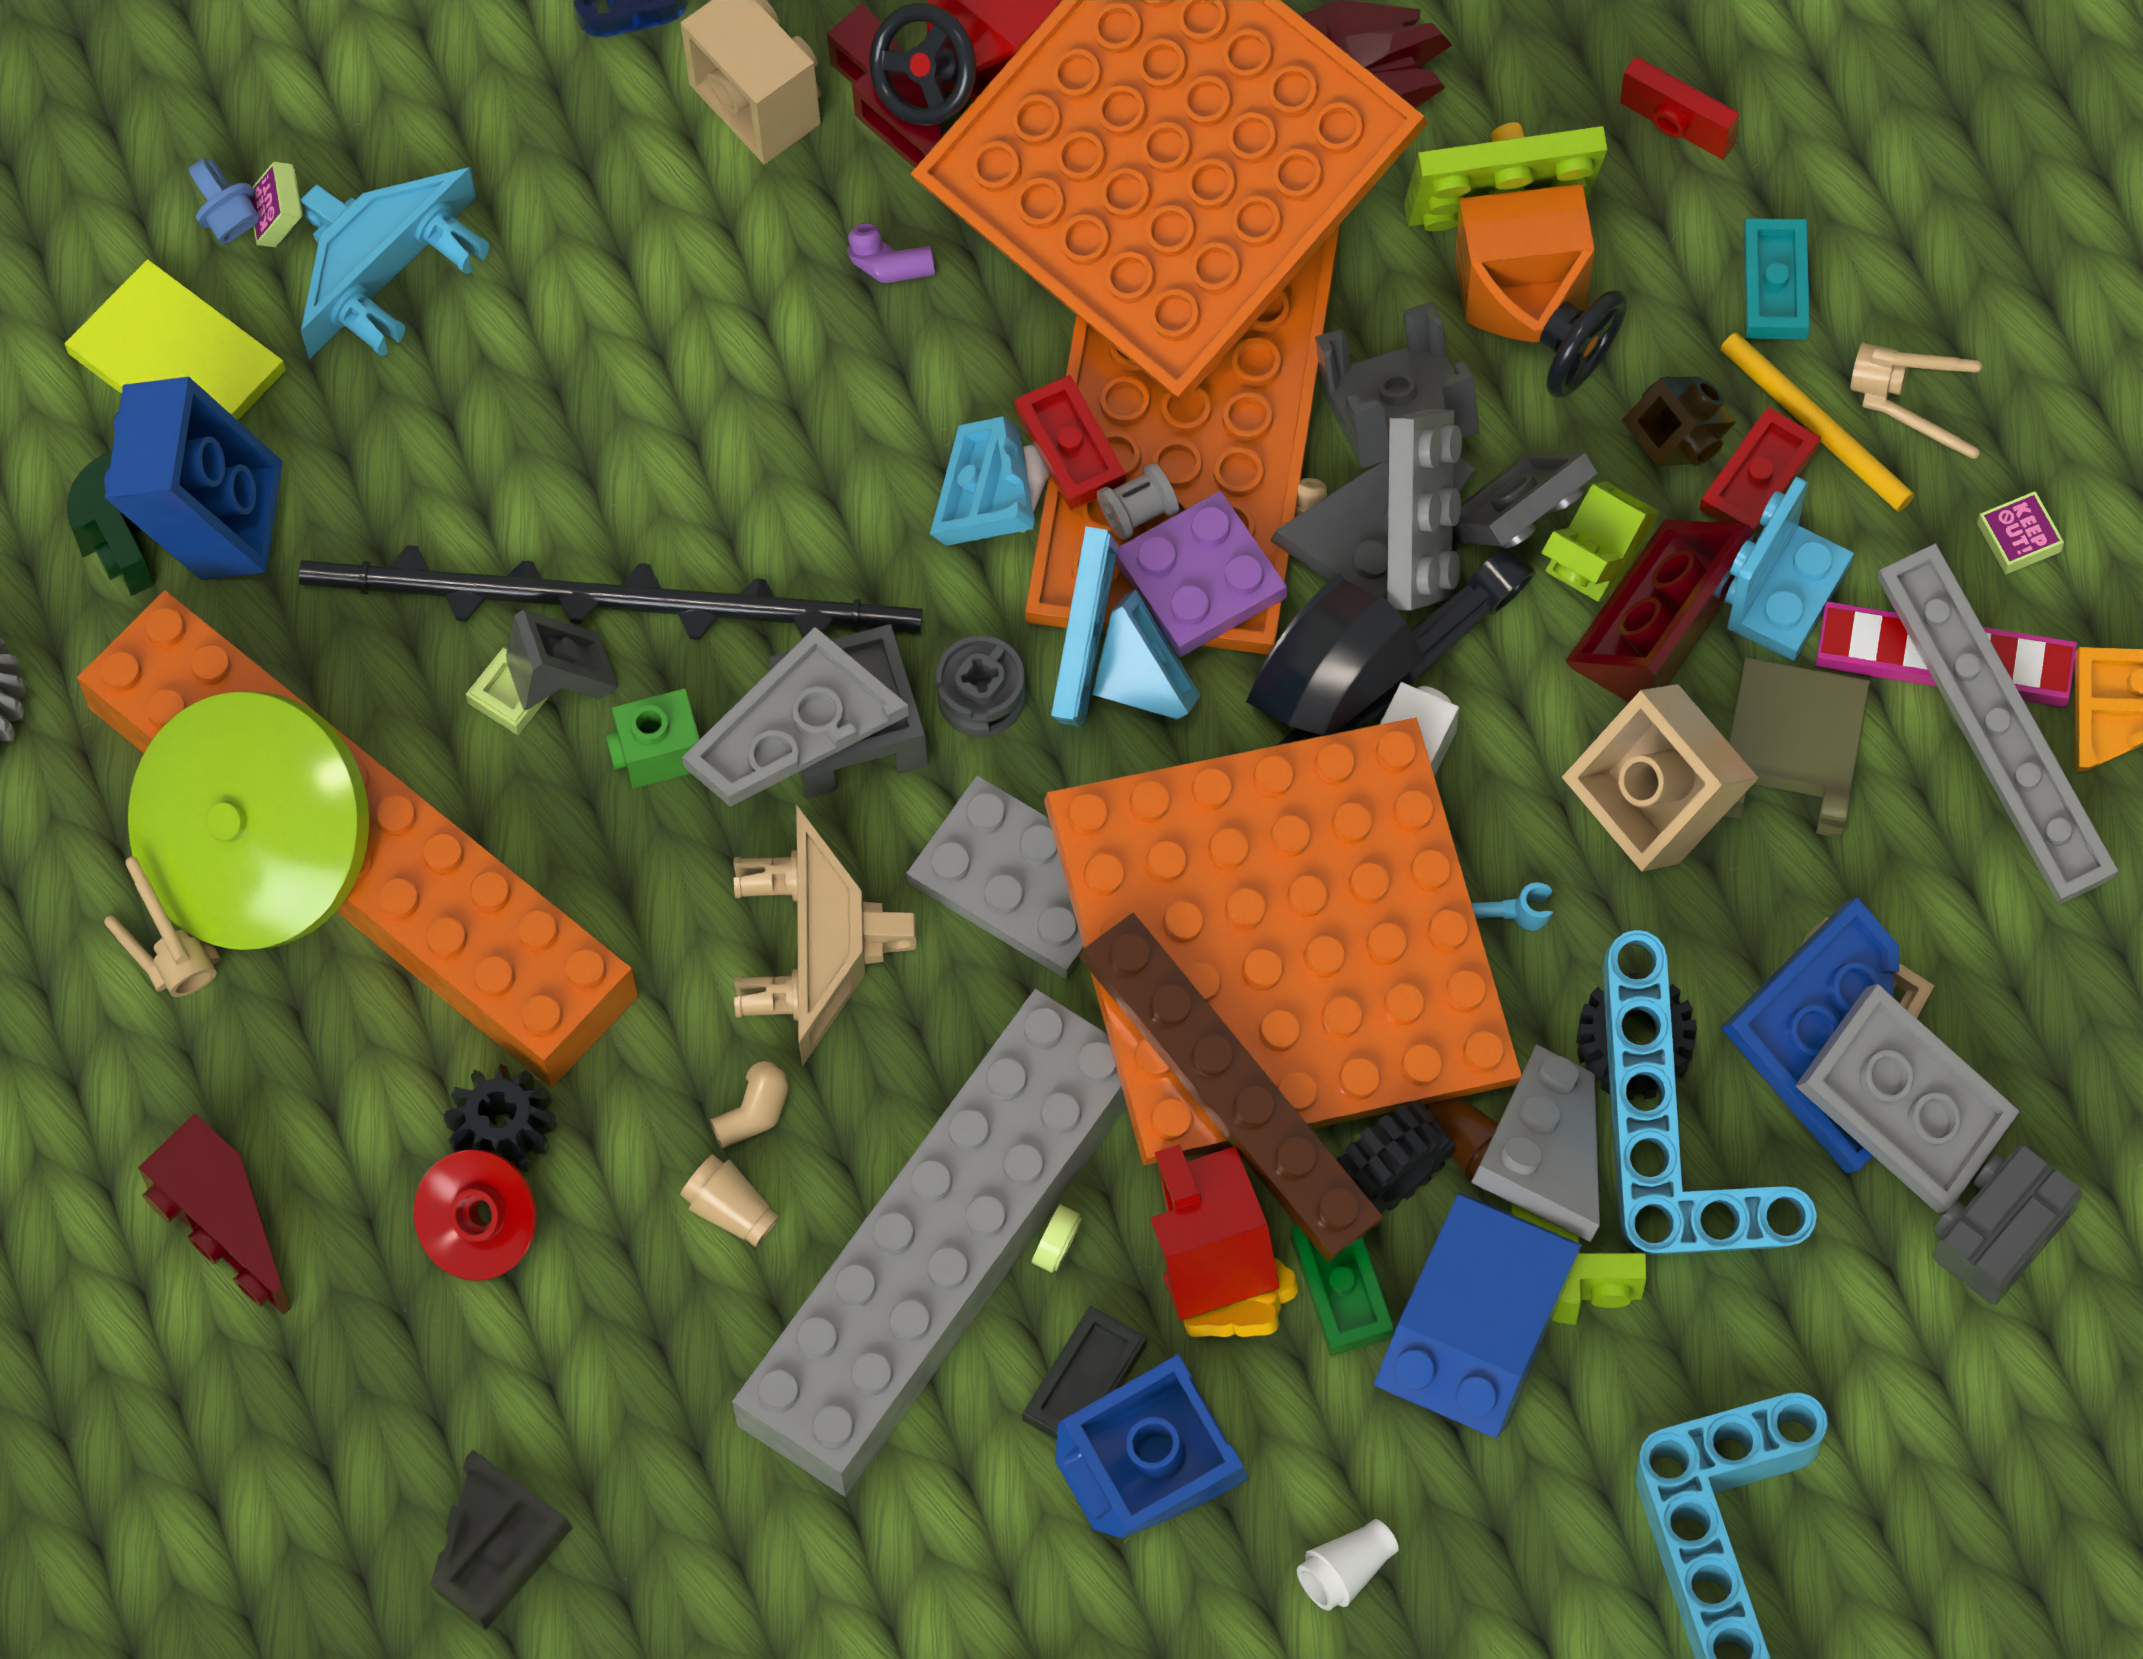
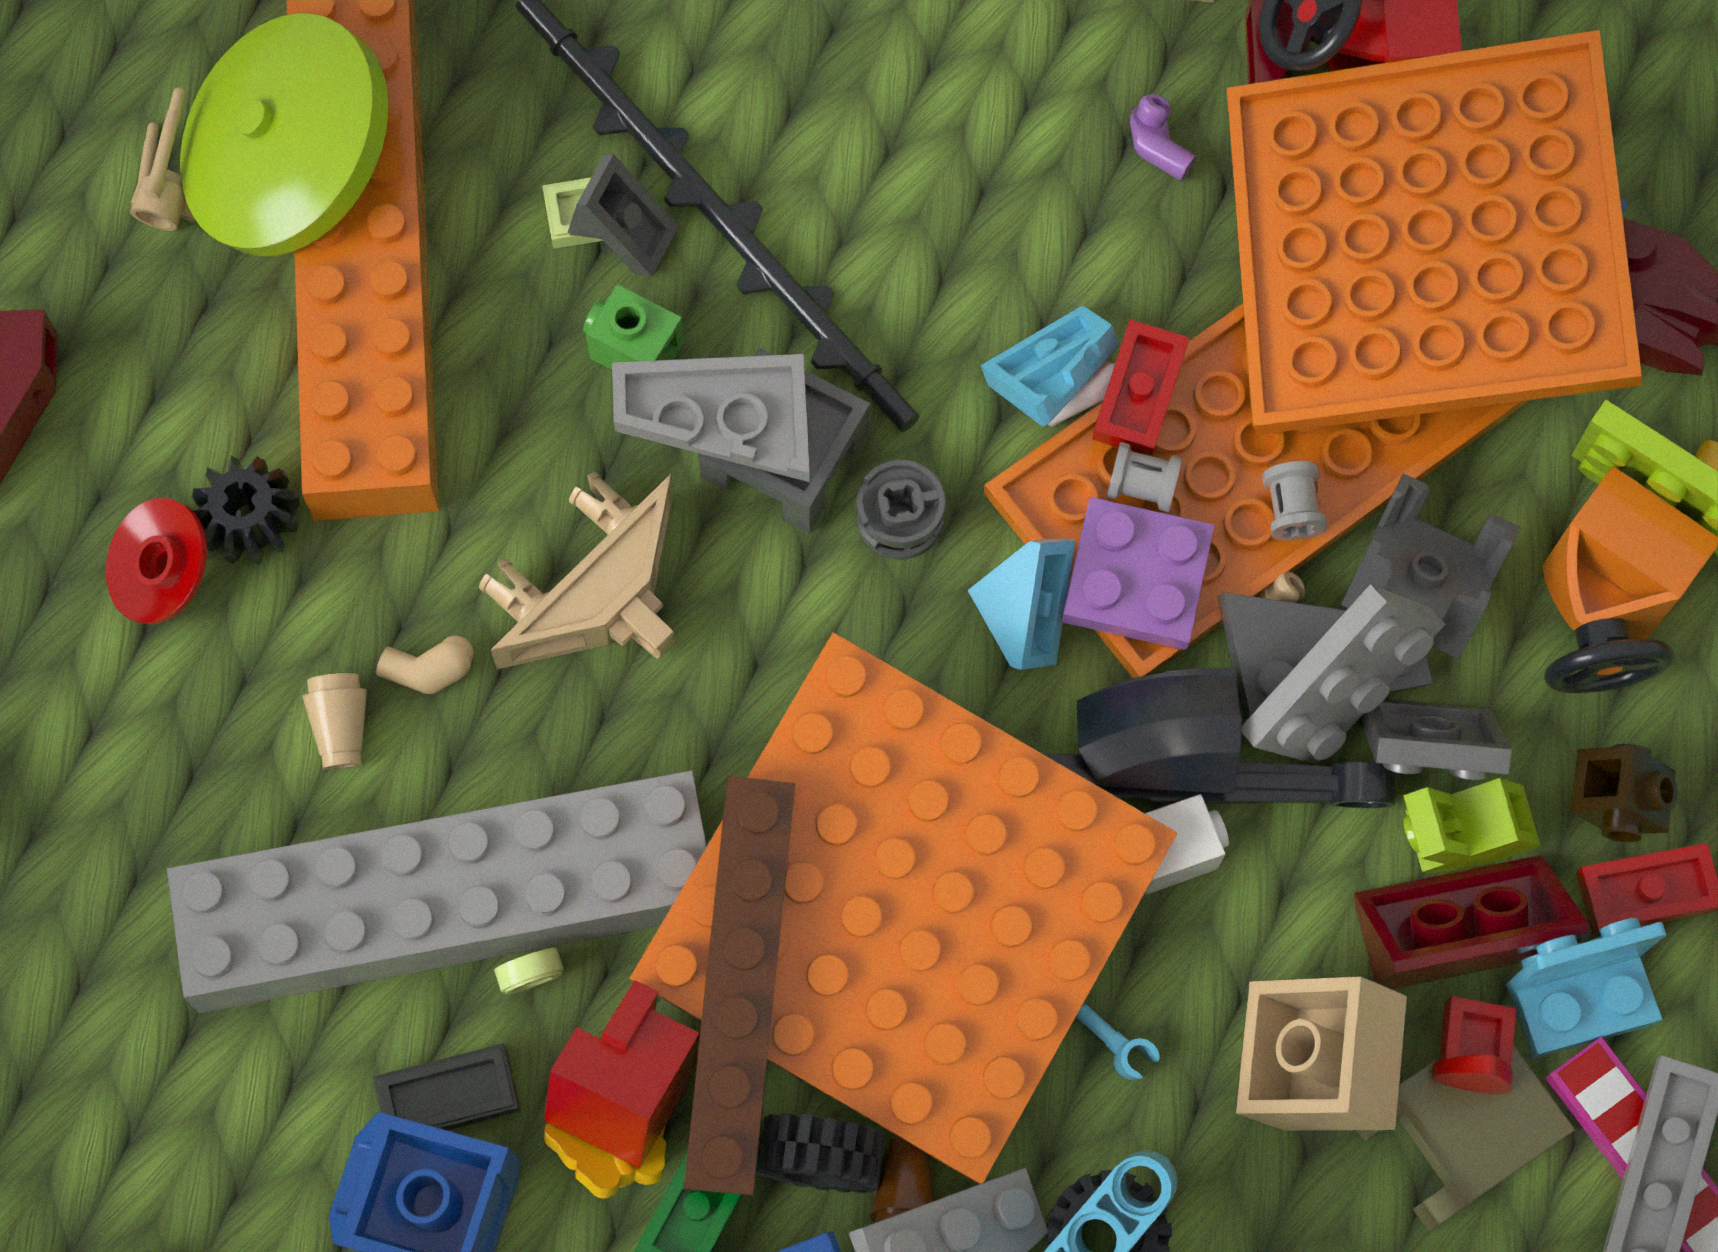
camera: 40 degrees right, 5 degrees up
light grey plate [906,775,1084,980] -> none
medium azure tile [1051,526,1118,727] -> none
none -> light grey bush [1262,461,1327,541]
none -> red tile [1432,996,1516,1094]

